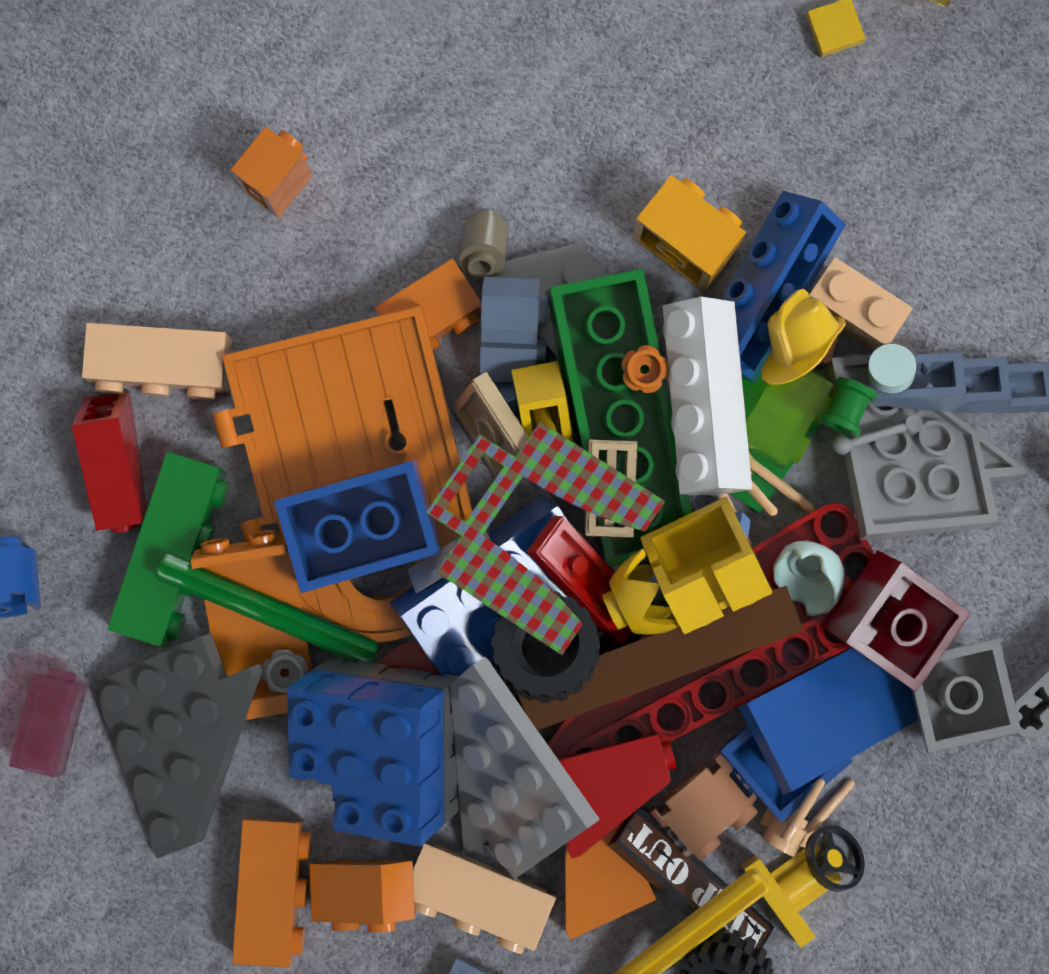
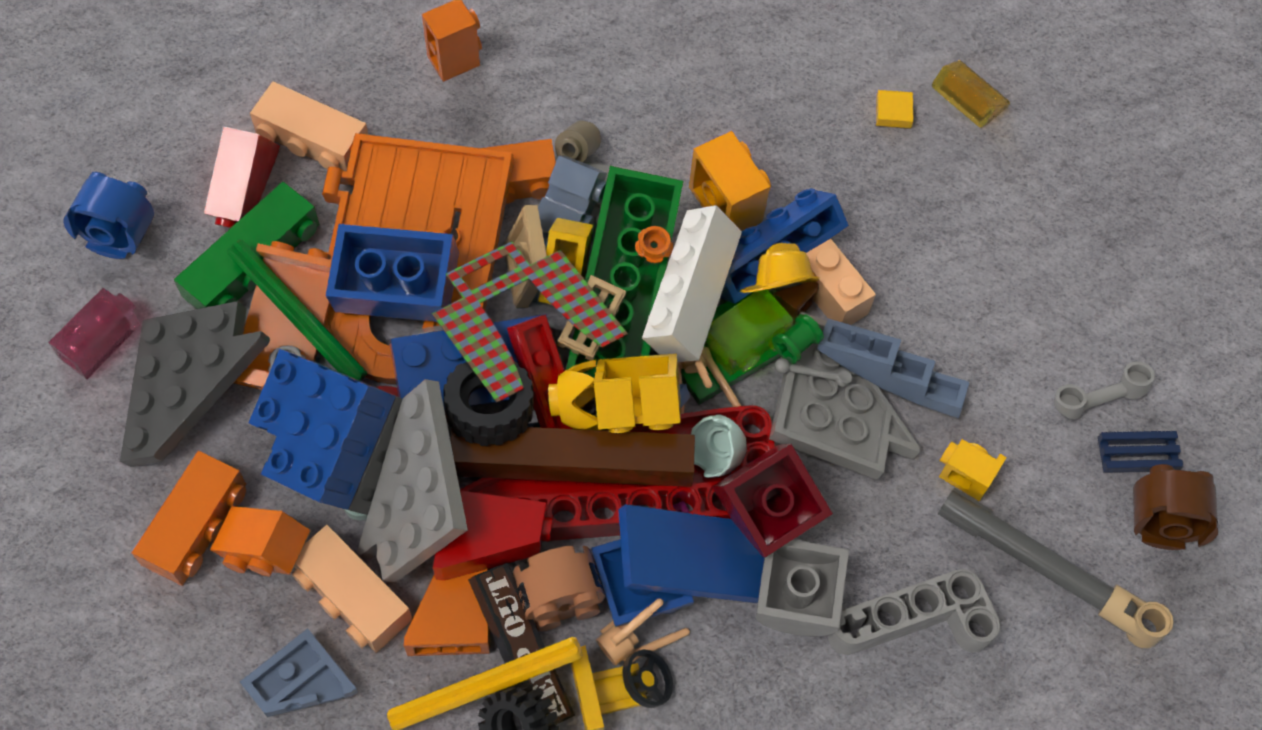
camera: 15 degrees right, 20 degrees down
light aqua tile [868,344,916,393] -> none

